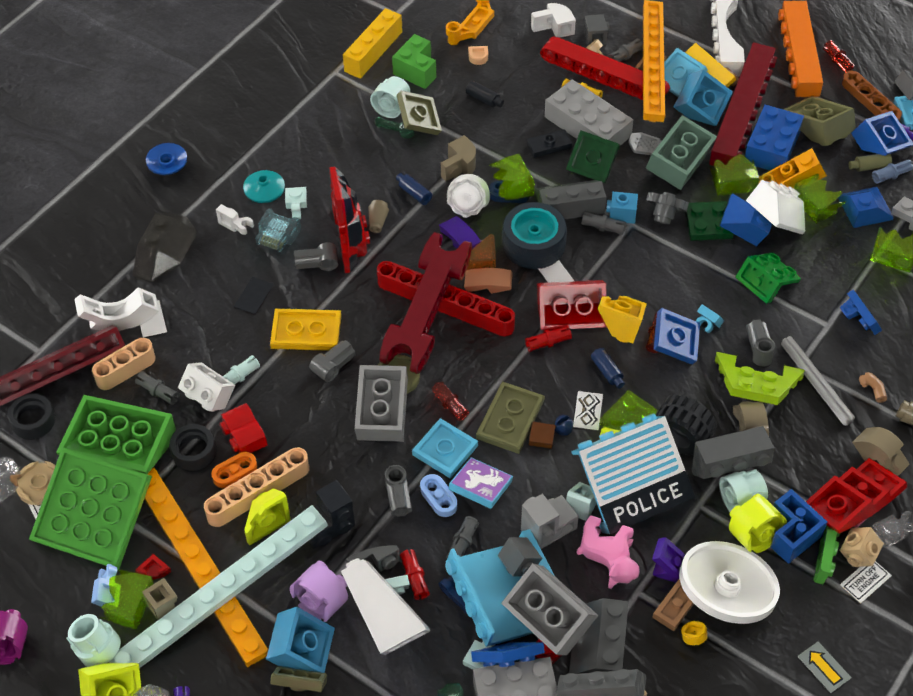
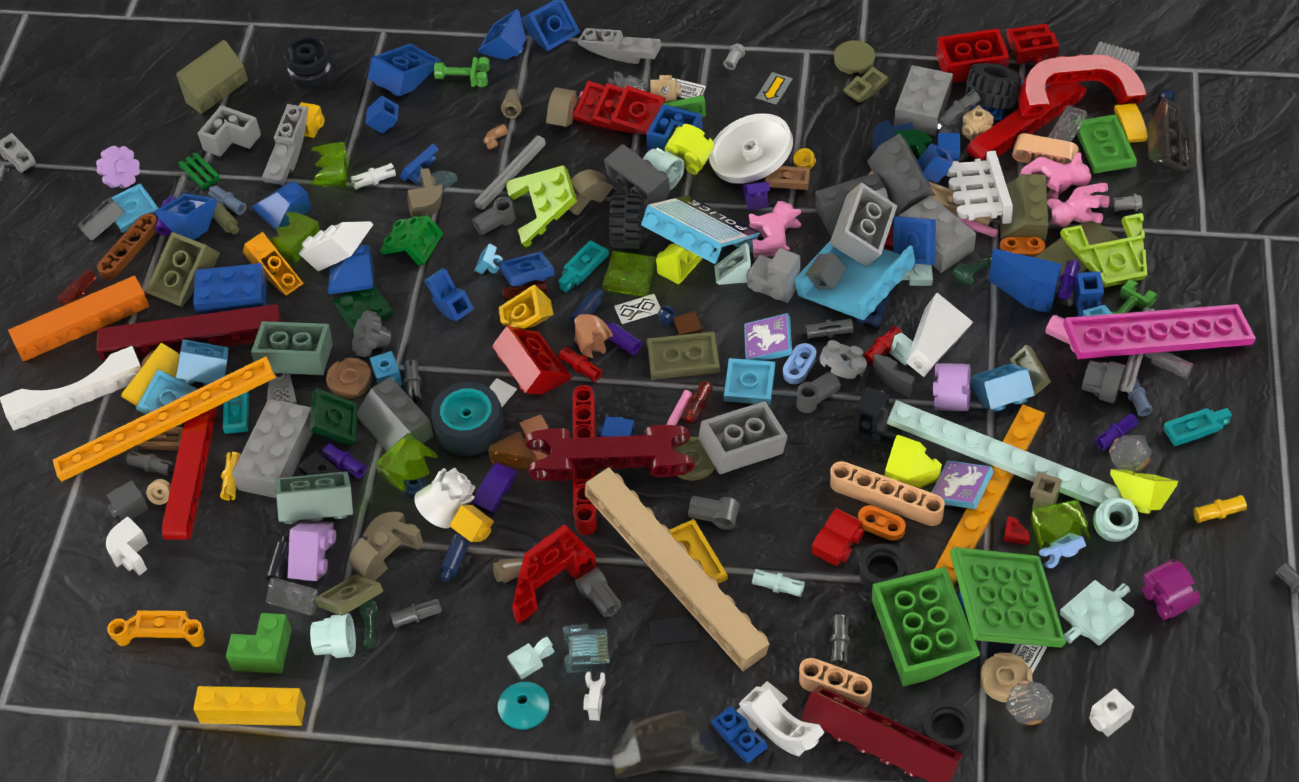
camera: 115 degrees left, 0 degrees up
white brick [178,362,235,412] -> none
light nougat tile [468,46,488,65] -> none
clear neon green piece [710,154,759,195] -> none
none -> teal hinge [223,391,249,434]
none -> clear plate [266,578,319,615]
none -> sand green brick [275,471,353,524]
none -> lavender brick [288,519,336,581]
none -> dark purple pin [322,444,367,479]
none -> medium nougat tile [326,358,373,399]
none -> dark tan brick [349,525,401,581]
none -> white pin [351,163,396,190]
none -> dark grey axle [390,599,442,628]
none -> dark tan brick [408,168,442,218]
none -> blue brick [424,268,474,321]
none -> clear light blue tile [431,171,458,191]
none -> yellow brick [449,505,494,542]
none -> teal hinge [558,241,609,293]
none -> nougat hair [574,314,613,358]
none -> tan brick [585,468,769,672]
none -> blue brick [598,416,635,437]
none -> dark purple cylinder [604,321,642,355]
none -> bright pink bar [666,390,692,425]
none -> blue slope [711,706,767,764]
none -> light grey pin [723,43,745,70]
none -> light grey plate [820,340,867,379]
none -> tile [931,460,994,509]
none -> light aqua plate [1060,580,1134,645]

